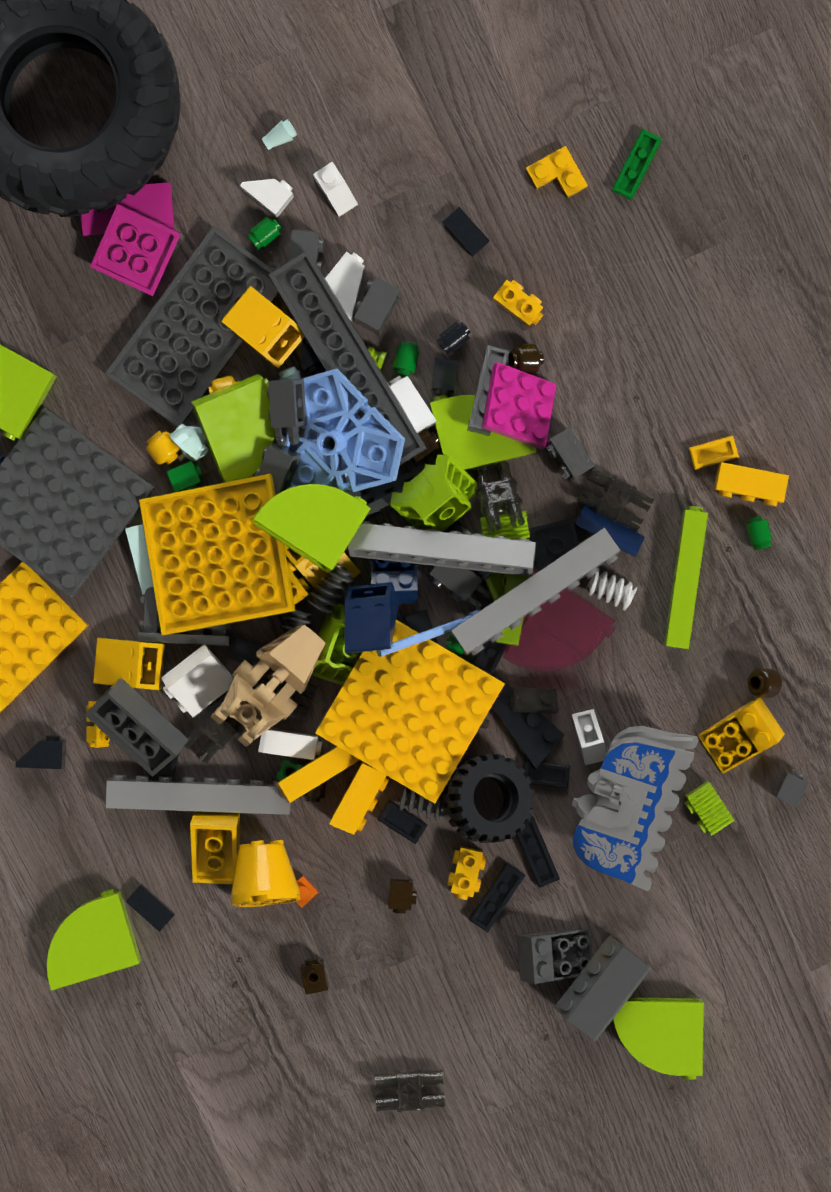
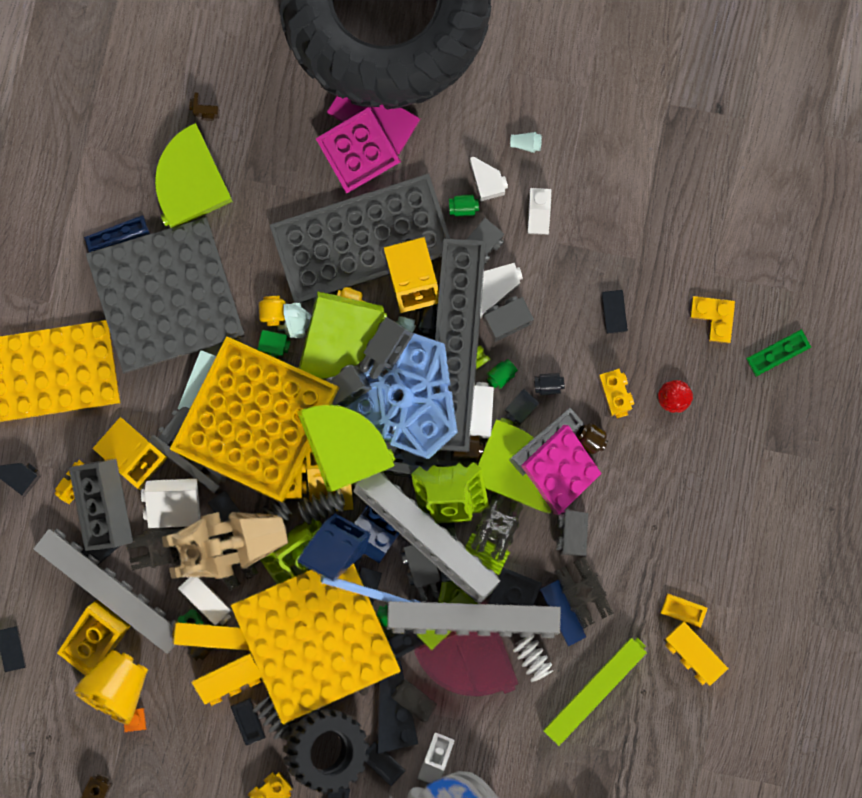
camera: 35 degrees right, 5 degrees down
dark brown brick [388,878,417,914] -> none
green brick [745,516,773,551] -> none
none -> red hair [657,380,693,413]

